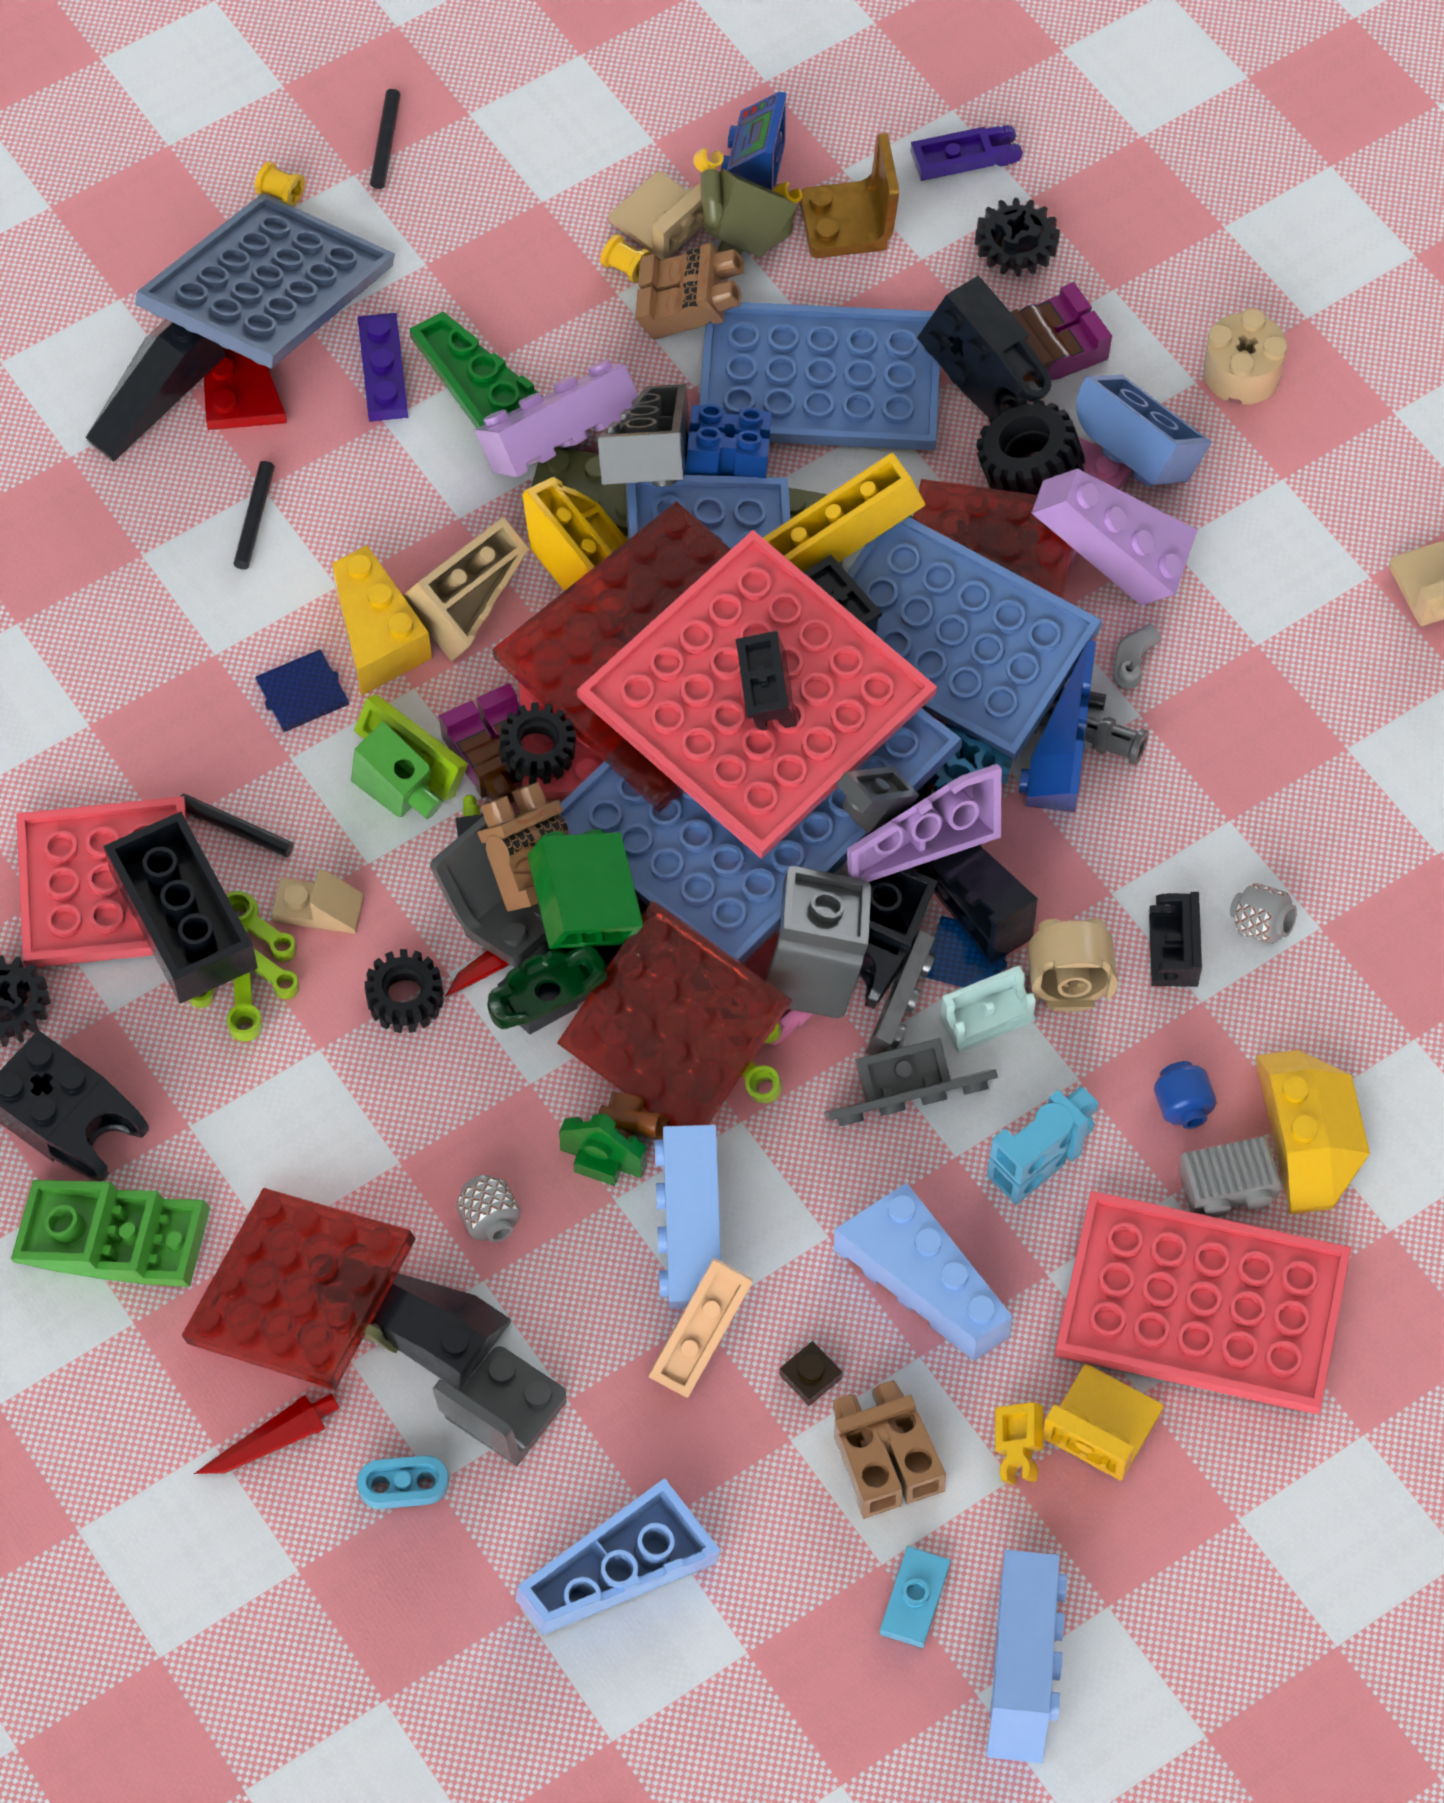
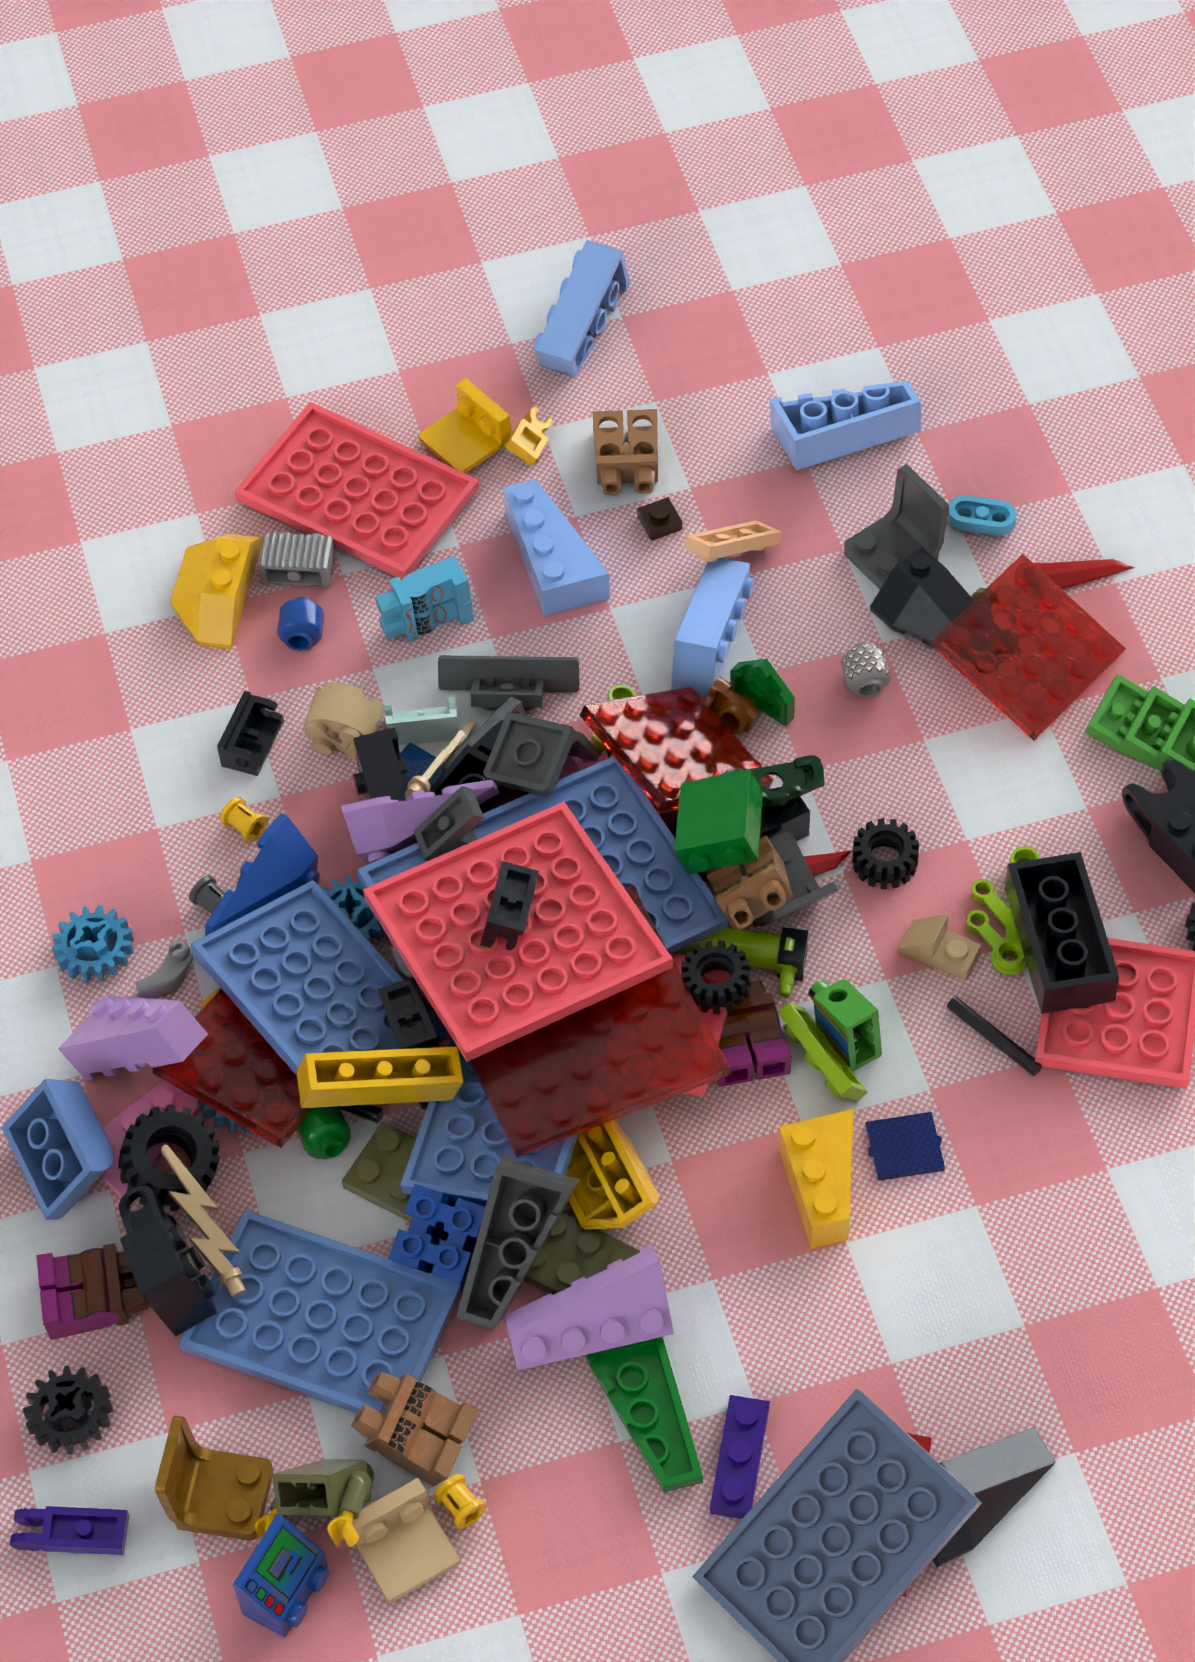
camera: 160 degrees left, 5 degrees down
black bar [233,461,275,570] -> none
tan wedge [403,516,529,662] -> none
medium azure plate [879,1546,951,1649] -> none
light grey head [1230,883,1297,944] -> none
none -> dark azure gear [52,905,134,983]
none -> tan piece [161,1145,246,1298]
none -> yellow bush [220,797,269,843]
none -> tan piece [405,719,477,797]

